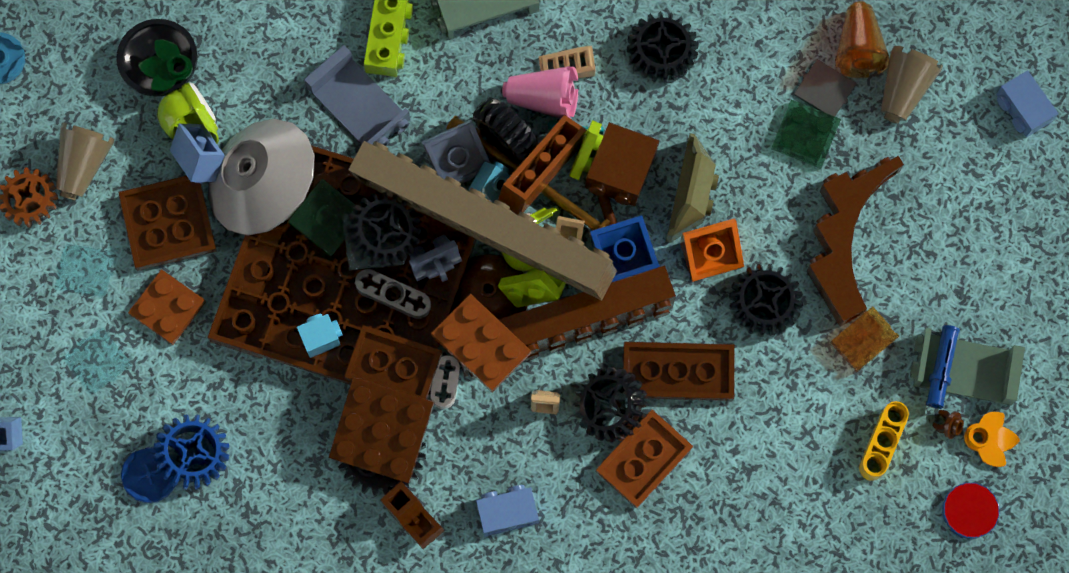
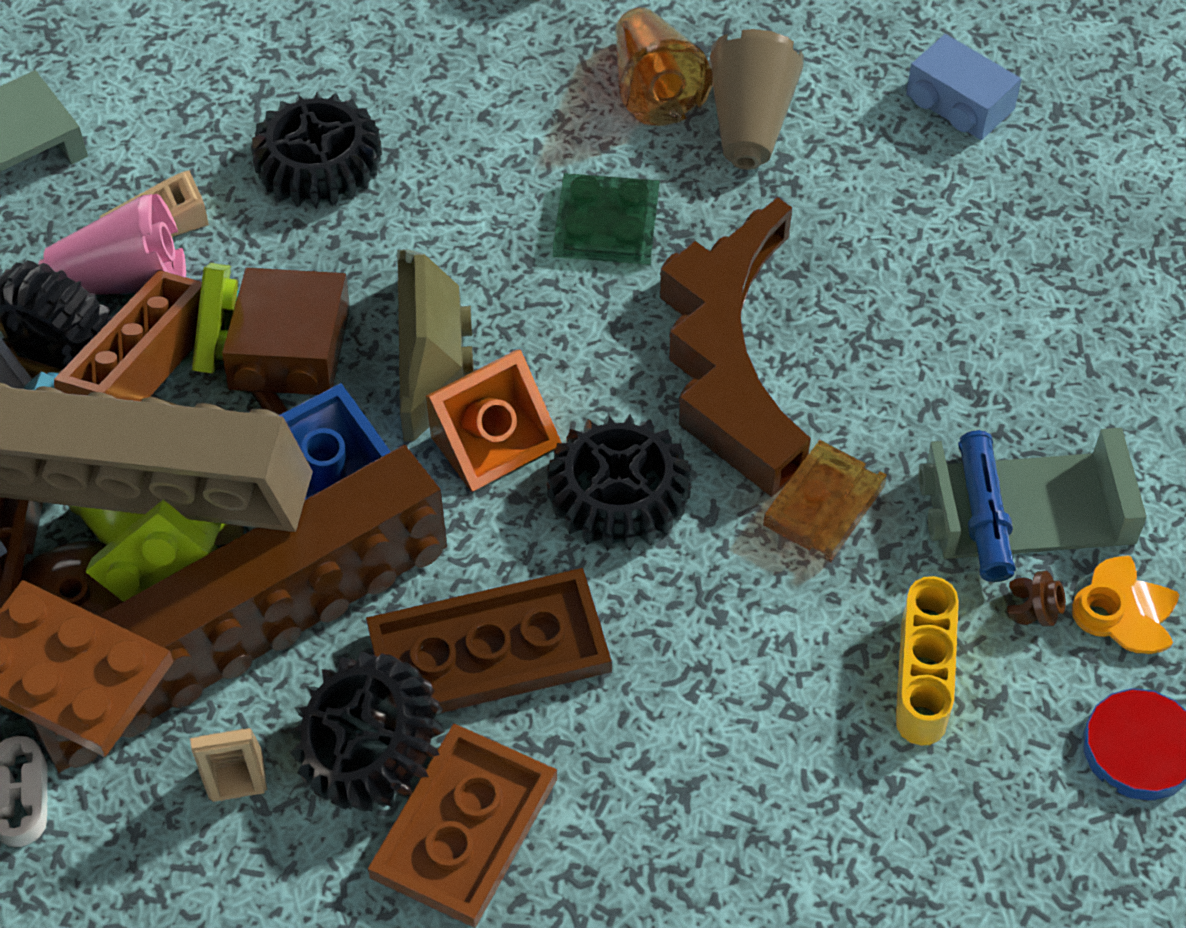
camera: 15 degrees left, 20 degrees down
dark grey piece [794,59,857,119] -> none

